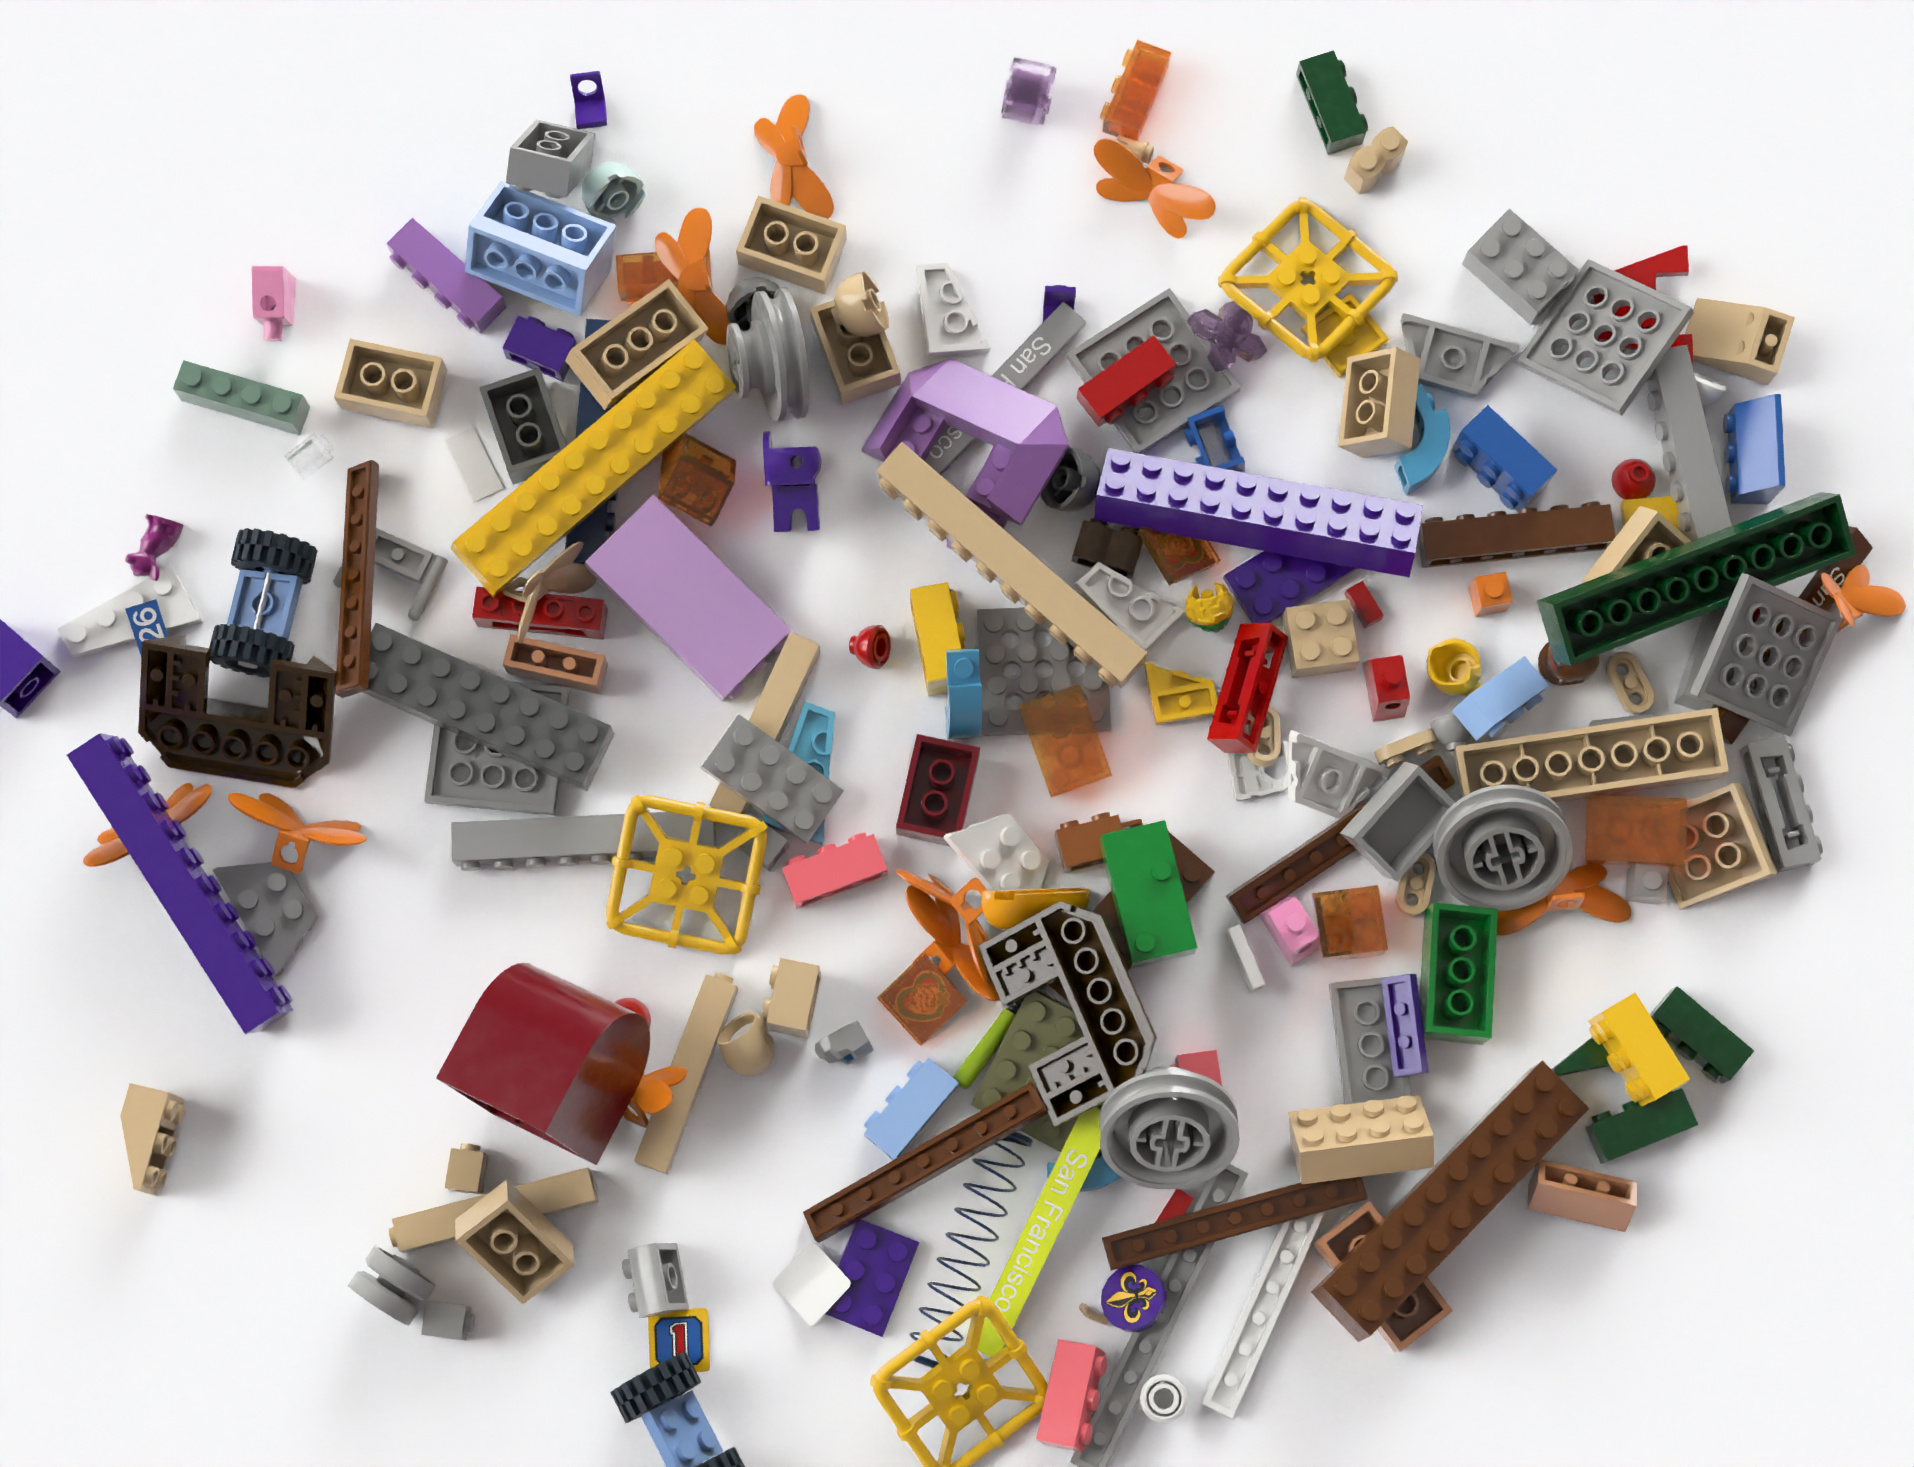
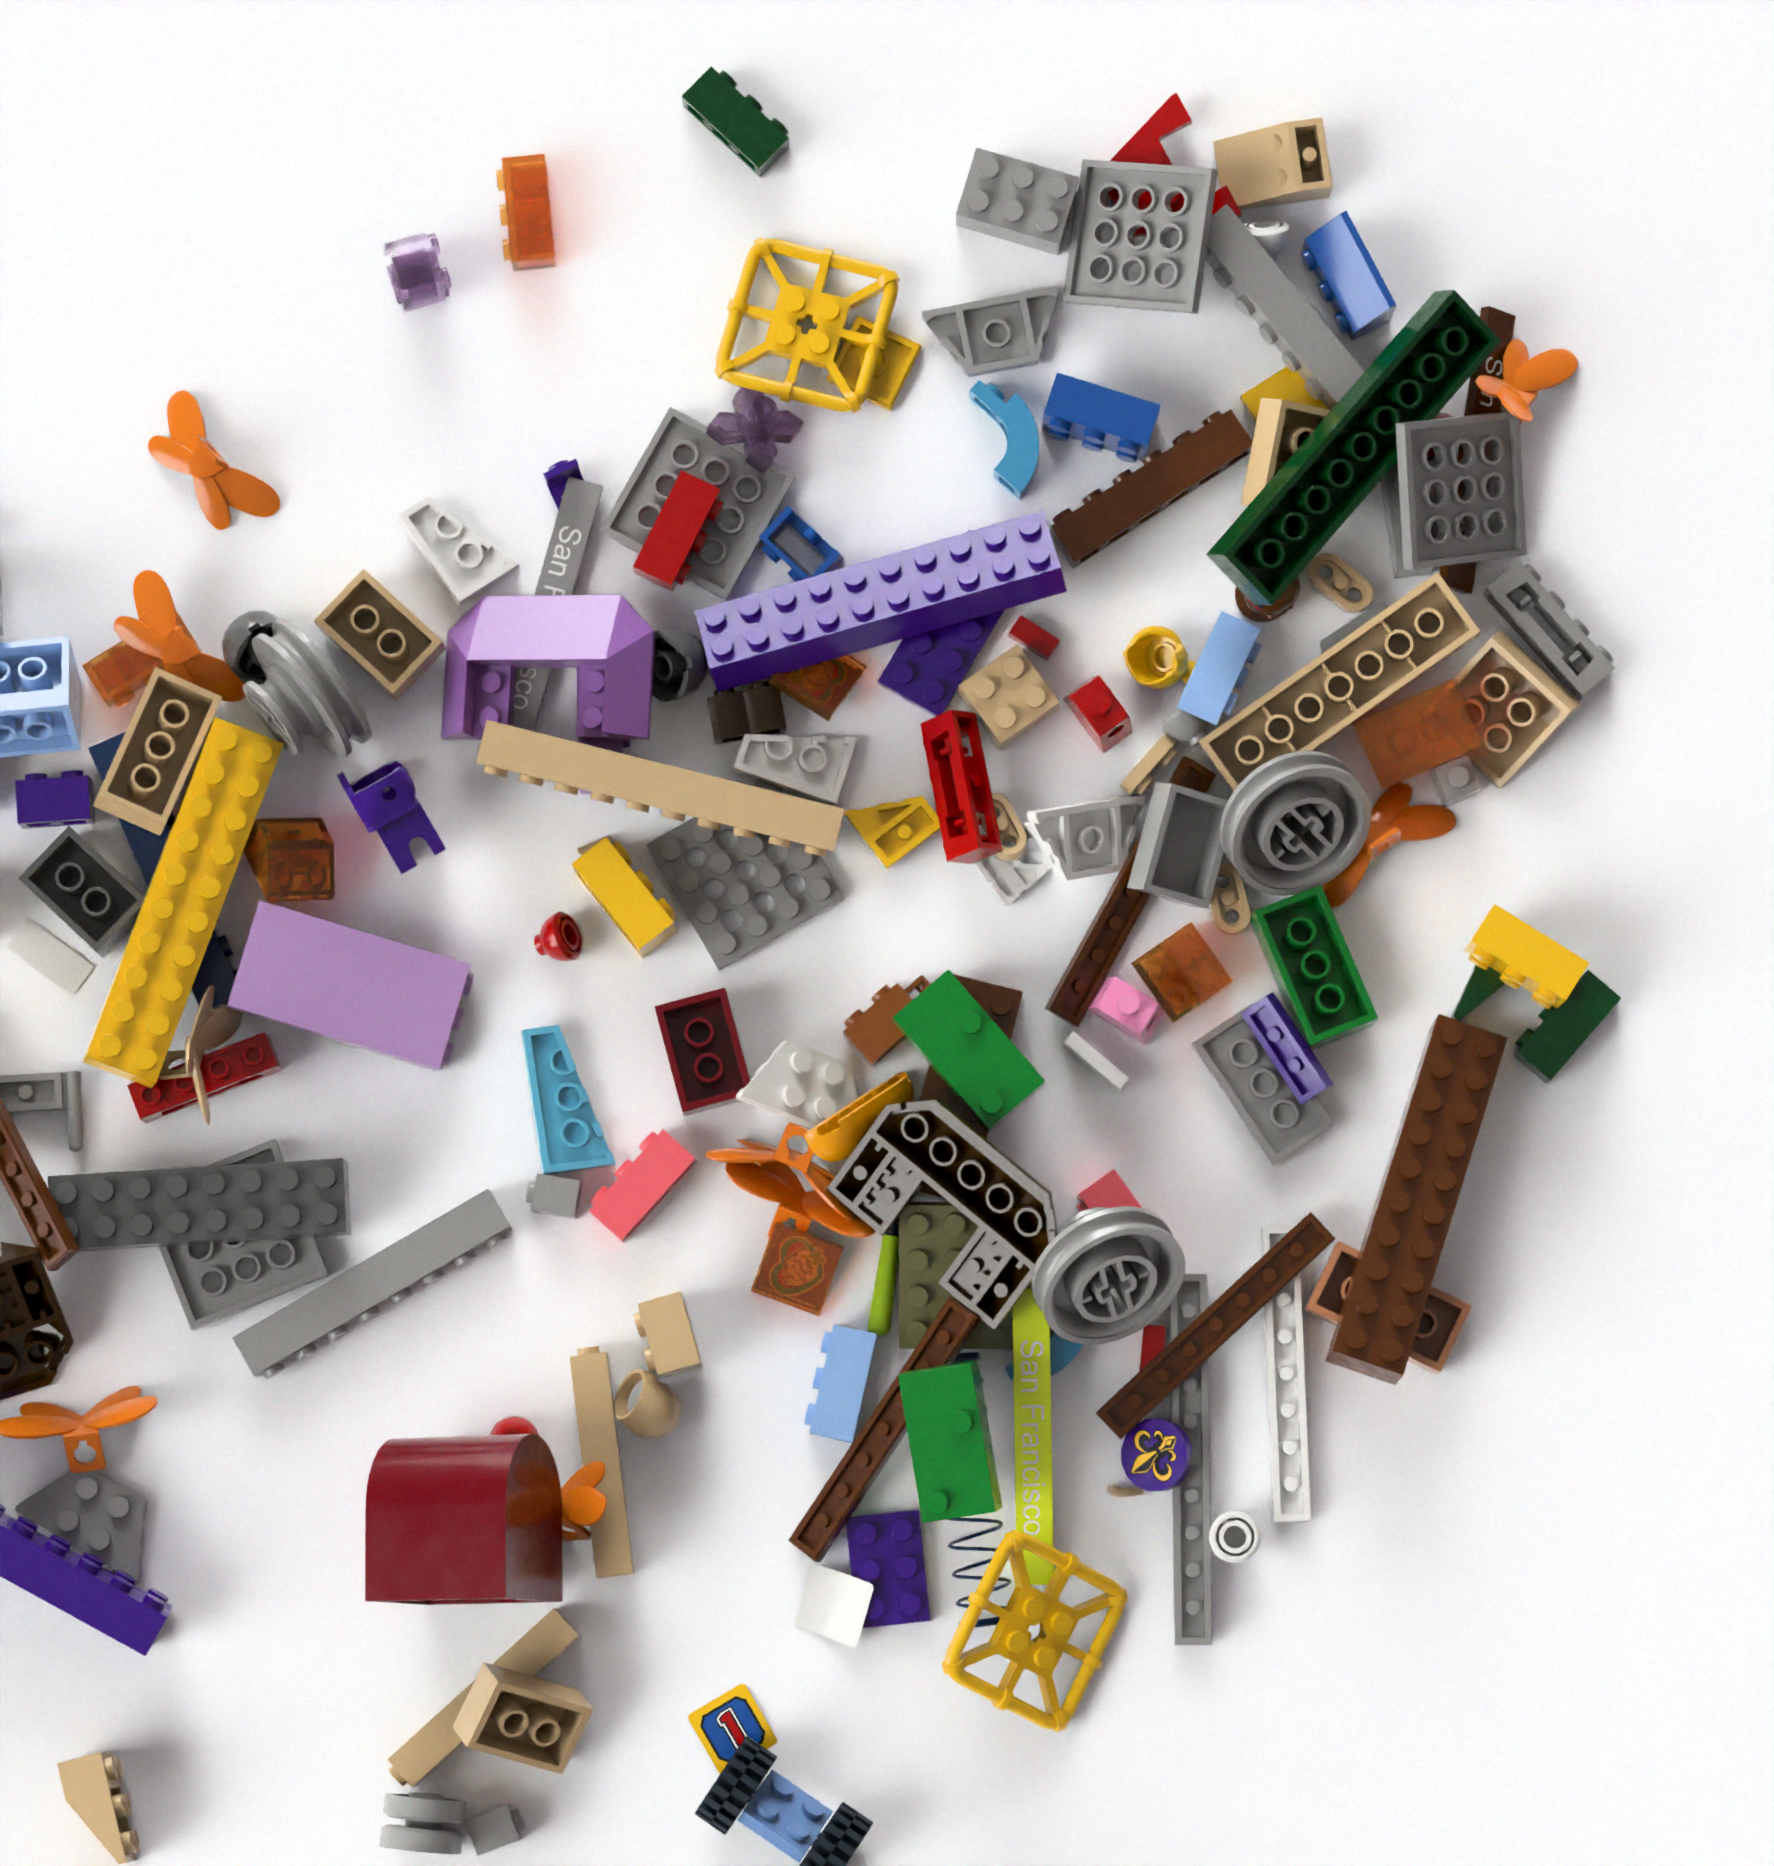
camera: 25 degrees left, 5 degrees up
tan brick [444,1143,488,1194] -> none
nougat brick [502,634,608,695] -> none
light aqua cylinder [581,161,645,224] -> none
yellow plate [605,794,768,955] -> none
light grey brick [622,1243,689,1318] -> none
light grey plate [700,714,844,844] -> none
tan brick [709,632,821,814] -> none
tan brick [736,195,847,294] -> none
light grey rock [815,1020,874,1065] -> none
tan cylinder [831,271,890,337] -> none
dark azure arch [945,649,982,740] -> none
clear orange brick [1017,682,1112,798] -> none
coral brick [1036,1339,1107,1453] -> none
orange piece [1093,138,1216,239] -> none
tan pin [1116,134,1154,164] -> none
yellow piece [1184,582,1235,633] -> none
tan brick [1288,1095,1435,1184] -> none
tan brick [1338,347,1421,458] -> none
tan brick [1344,126,1408,194] -> none
orange brick [1468,571,1513,617] -> none
nougat brick [1527,1159,1637,1232] -> none
red brick [1611,458,1656,500] -> none
dark green brick [1650,986,1754,1084] -> none
none -> green brick [898,1360,1002,1523]

